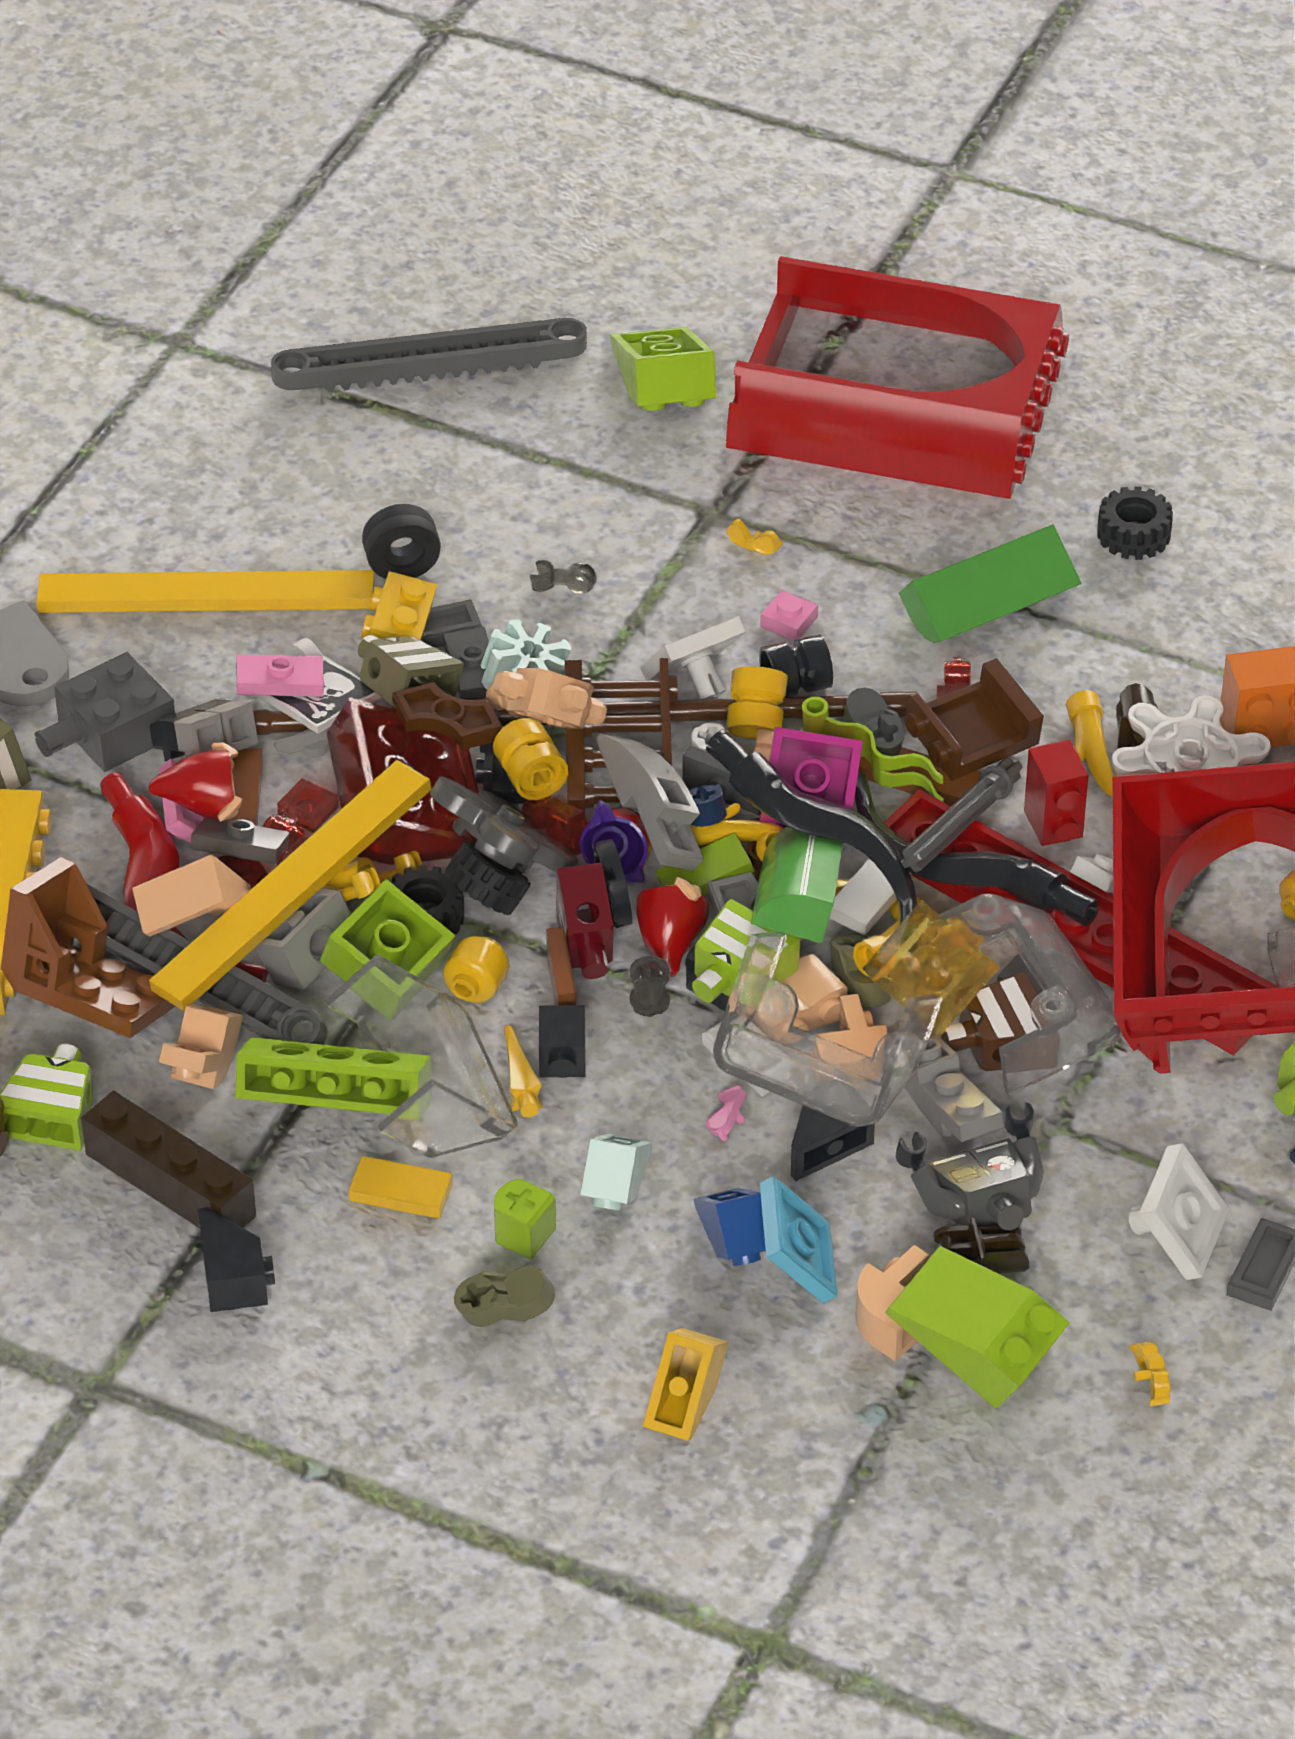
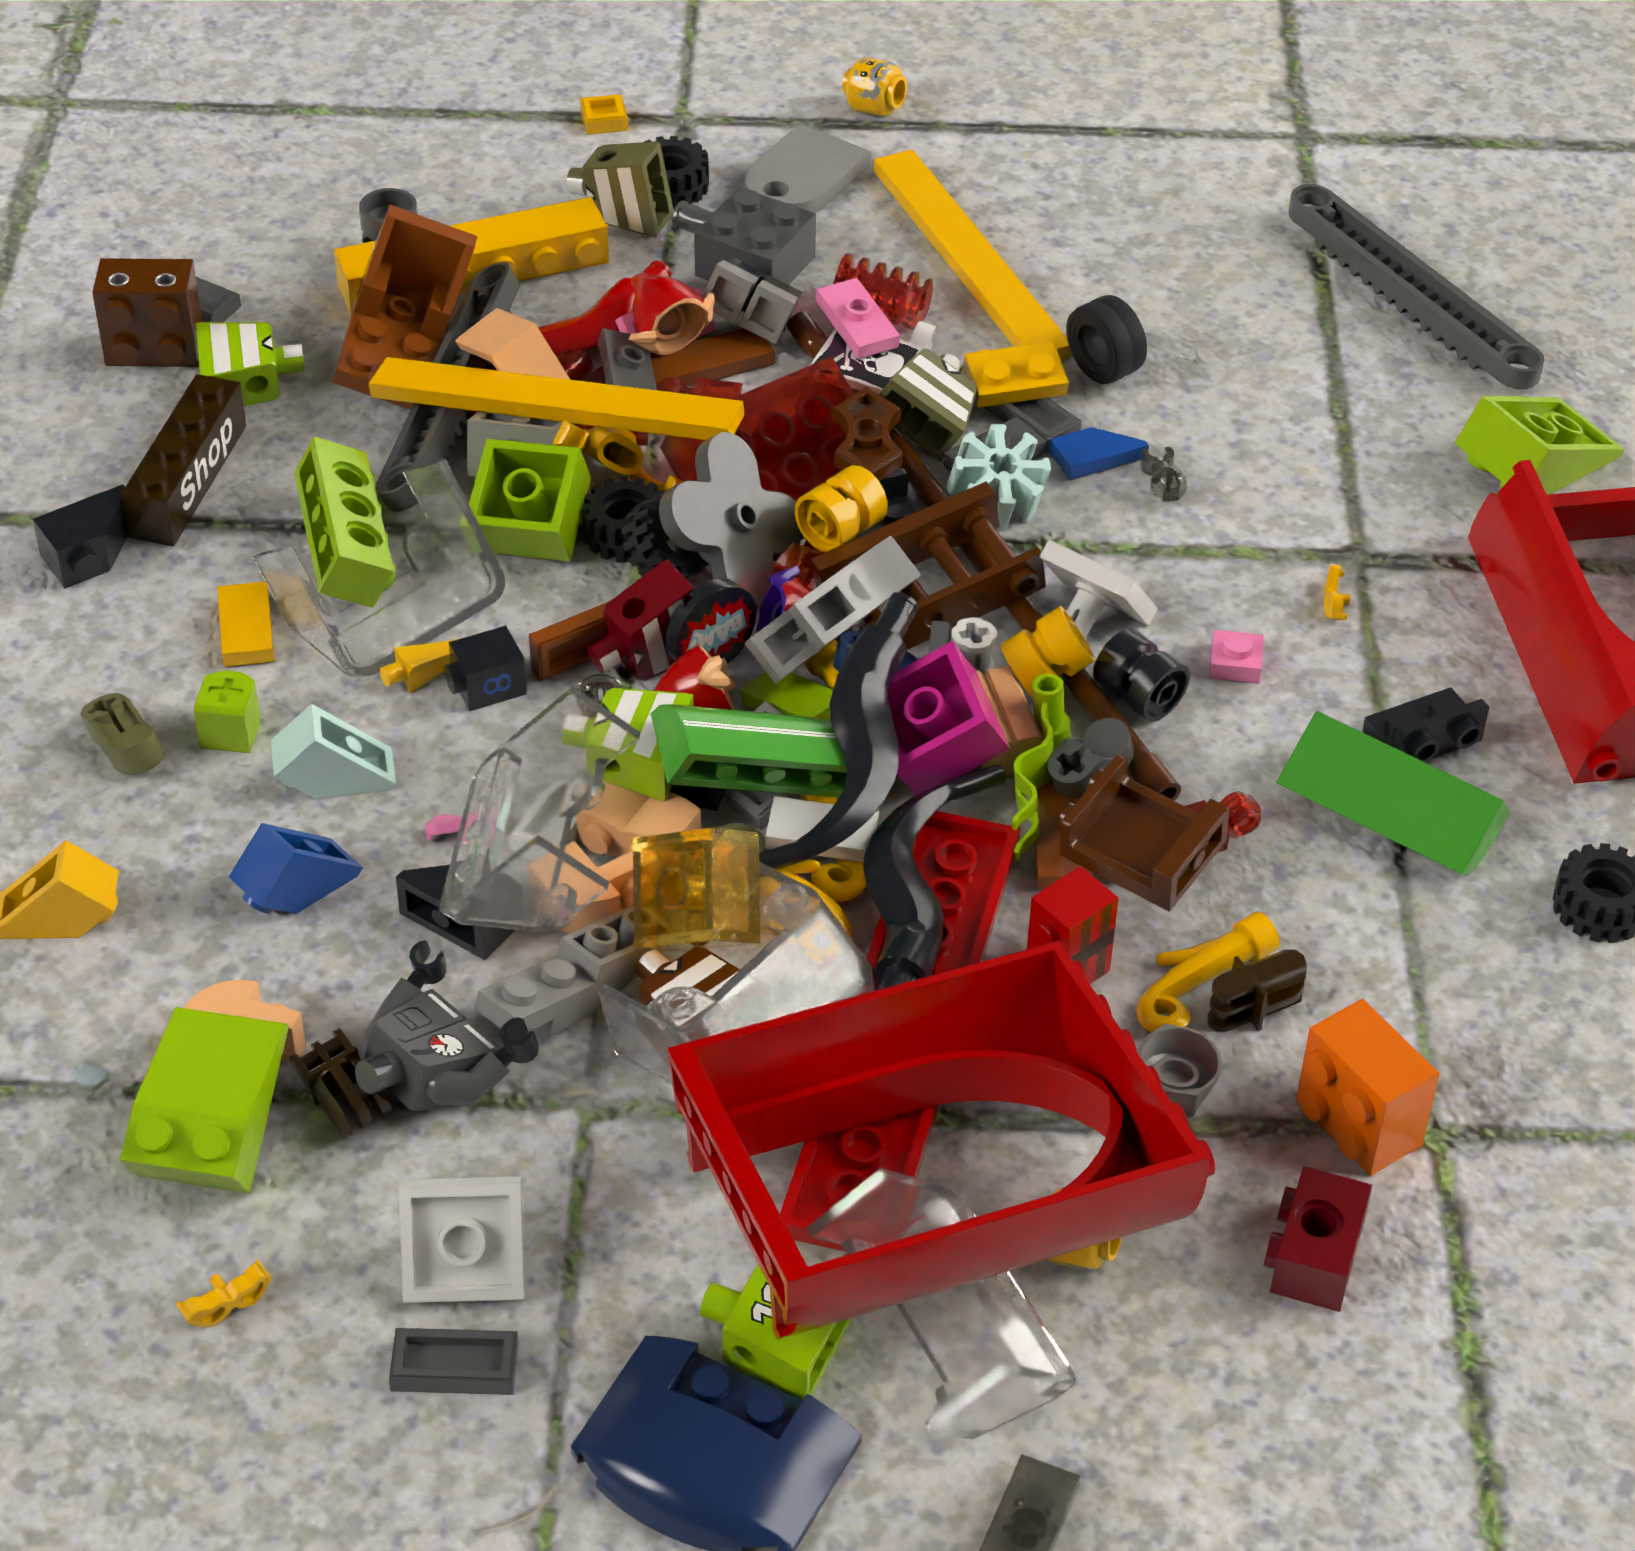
camera: 65 degrees right, 0 degrees up
light nougat brick [159,1004,243,1089] -> none
yellow head [443,936,510,1003] -> none
light nougat piece [486,668,607,729] -> none
medium azure tile [759,1176,837,1304] -> none
dark grey axle [901,757,1023,872] -> none
white plate [1111,695,1271,776] -> none
none -> clear red piece [833,253,933,329]
none -> blue tile [1049,427,1149,480]
none -> black bracket [1362,687,1490,763]

